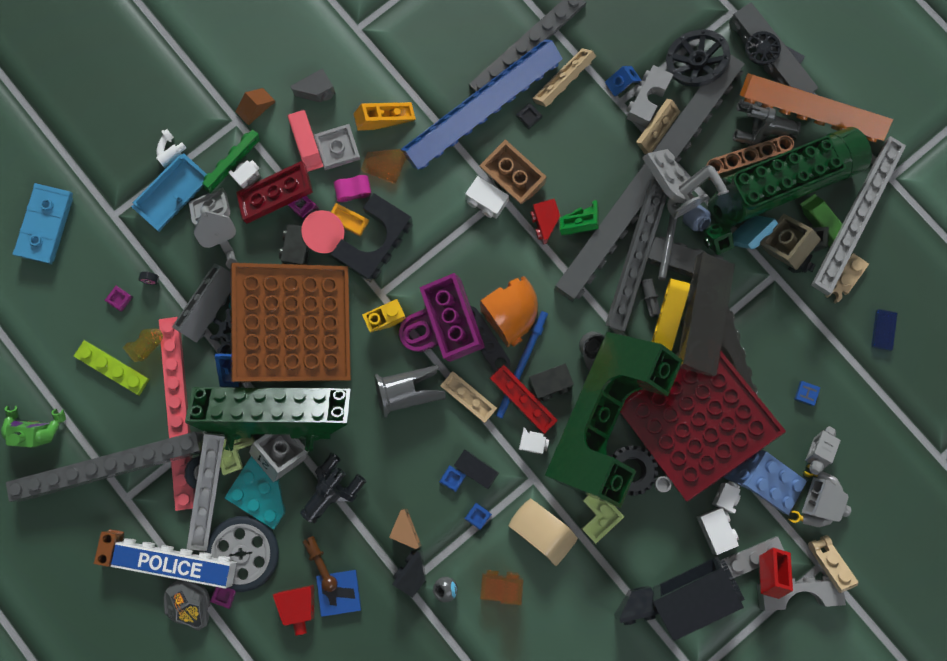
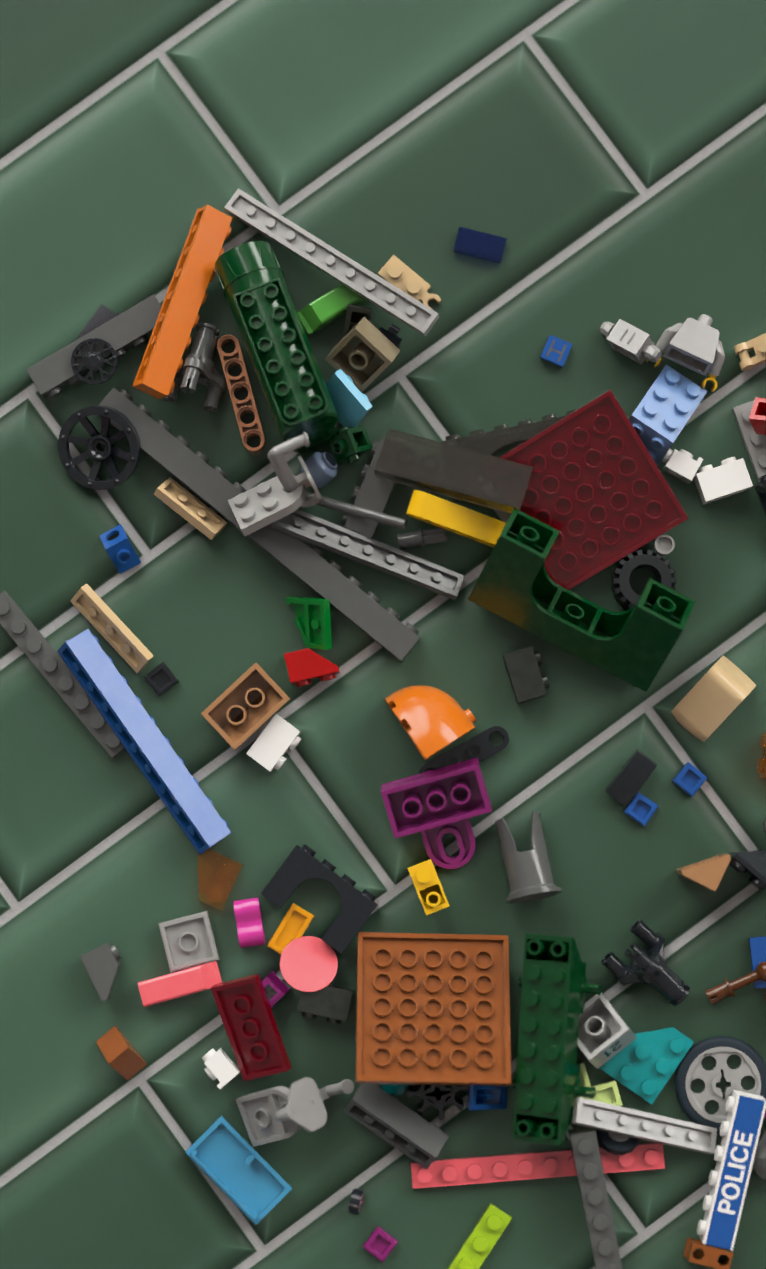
camera: 85 degrees left, 5 degrees up
clear yellow leg [123,328,163,362] -> none
white plant [156,129,186,168] -> none
green plate [202,129,260,194] -> none
light orange slope [353,102,416,131] -> none
tan plate [440,371,497,423] -> none
red plate [489,365,558,434] -> none
blue bar [495,311,548,419] -> none
white window [519,428,549,455] -> none
dark grey cap [579,331,605,371] -> none
yellowish green plate [582,496,624,544] -> none
light grey arch [626,65,673,128] -> none

